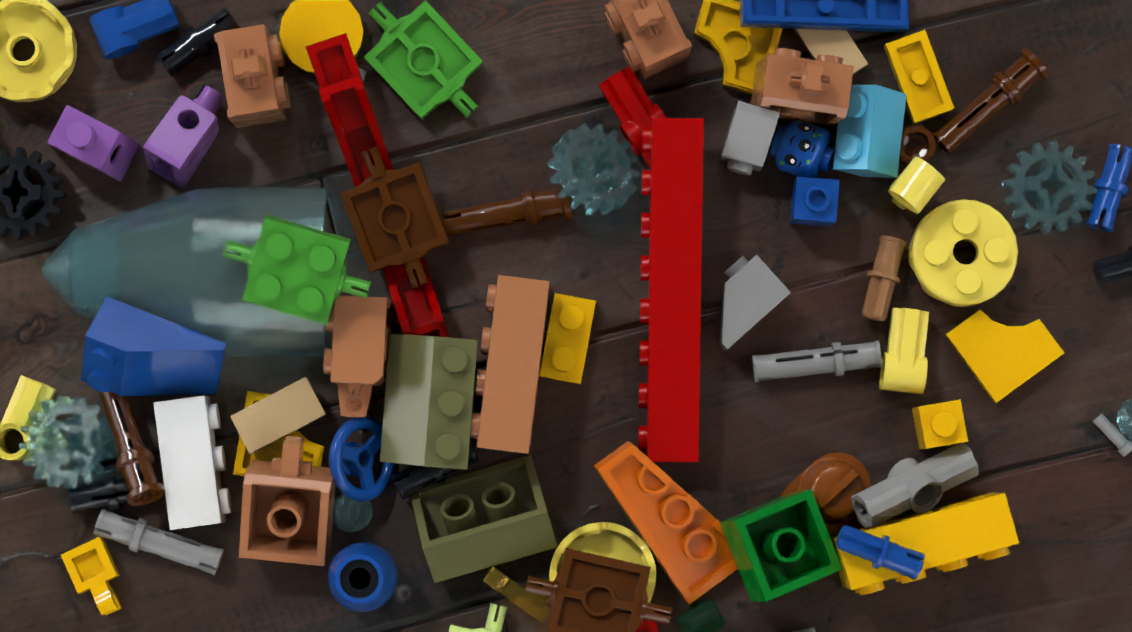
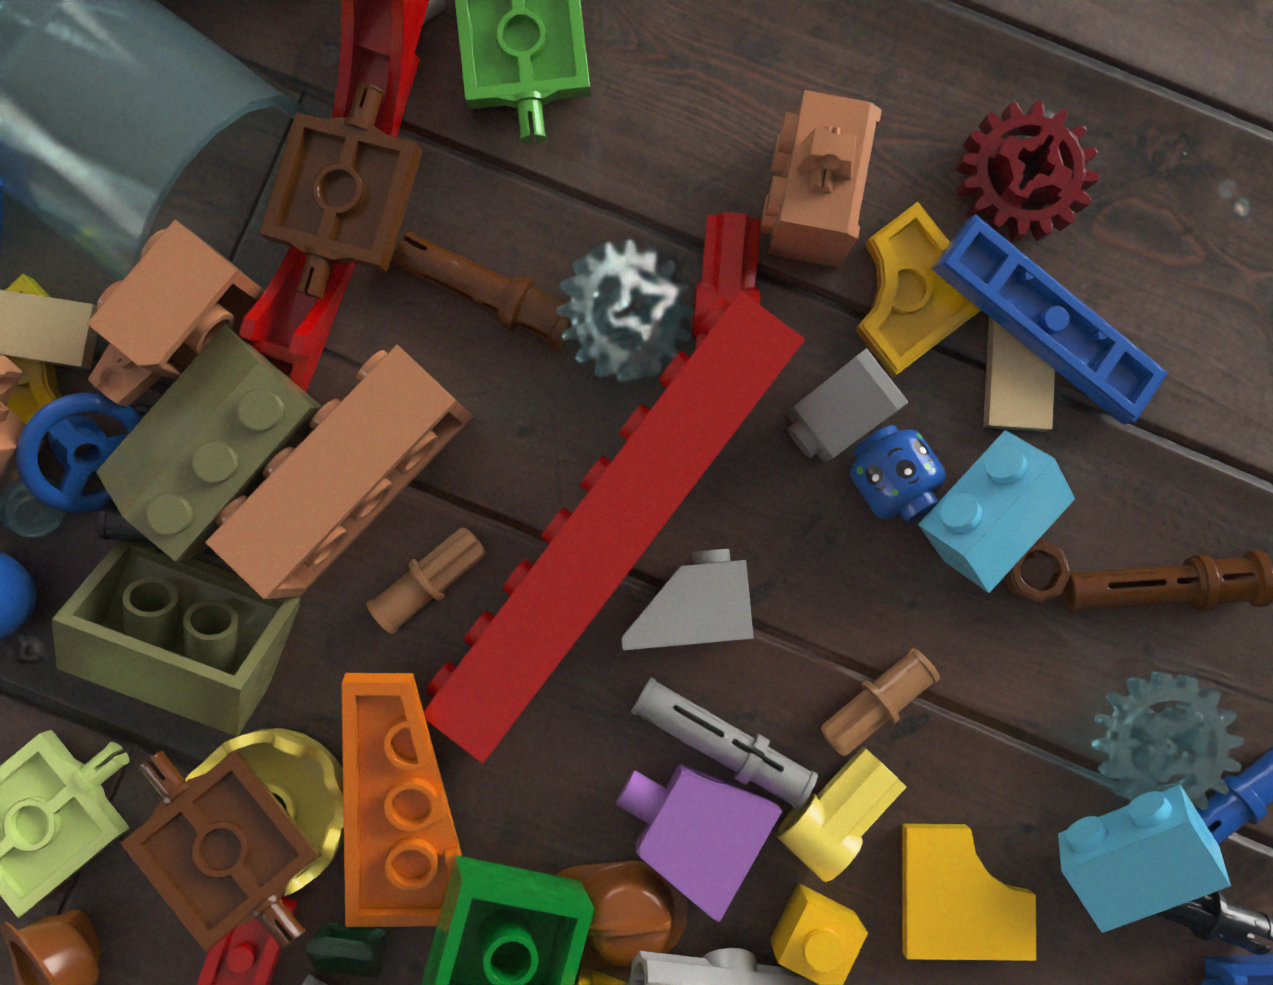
camera: 40 degrees right, 0 degrees up
bright green plate [222,215,371,325] -> none
clear yellow plate [483,566,551,623] -> none
yellow plate [539,293,596,384] -> none
nougat hinge [751,48,854,126] -> none
blue brick [789,177,839,227] -> none
yellow plate [884,30,955,125] -> none
light yellow piece [888,157,945,214] -> none
light yellow plate [908,199,1018,307] -> none
none -> medium nougat axle [366,527,486,634]
none -> medium lavender torso [615,763,782,922]
none -> medium azure brick [1058,784,1231,933]

